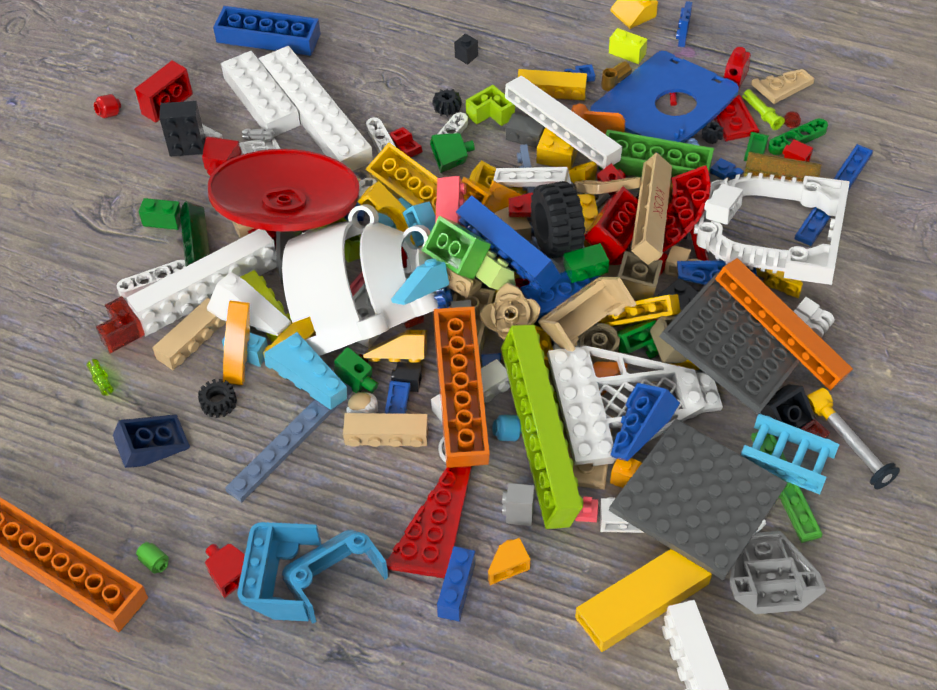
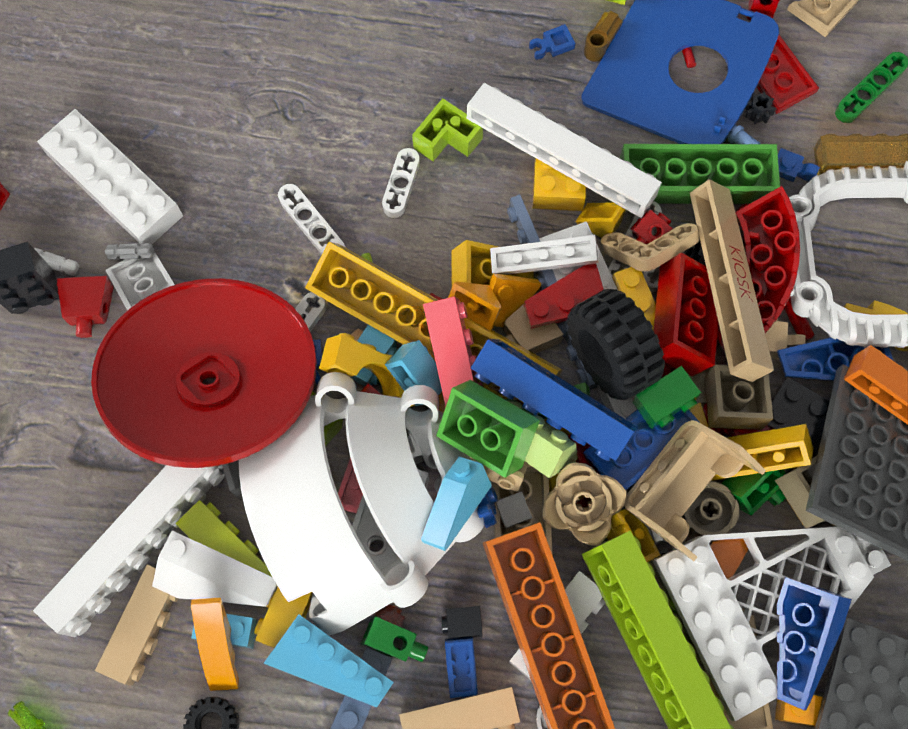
camera: 15 degrees left, 20 degrees up
clear red brick [96,296,145,353] -> none
white beam [117,260,185,298] -> none
green brick [138,198,181,230] -> none
dark green beam [180,201,210,267] -> none
blue brick [213,6,321,56] -> none
white brick [259,46,373,171] -> none
hair [346,392,378,413] -> none
yellow slope [363,330,427,362] -> none
red slope [388,127,423,158] -> none
green torso [430,133,475,173] -> none
black gear [432,88,462,117] -> none
black brick [454,34,478,65] -> none
blue tile [481,353,501,367] -> none
dark azure head [492,415,522,441] -> none
dark grey brick [506,113,545,148] -> none
yellow brick [517,69,587,100] -> none
orange piece [571,103,626,135] -> none
white brick [704,184,743,224] -> none
lime pin [742,89,785,130] -> none
green tile [744,132,769,164] -> none
red brick [782,139,813,171] -> none
clear red plate [783,111,801,128] -> none

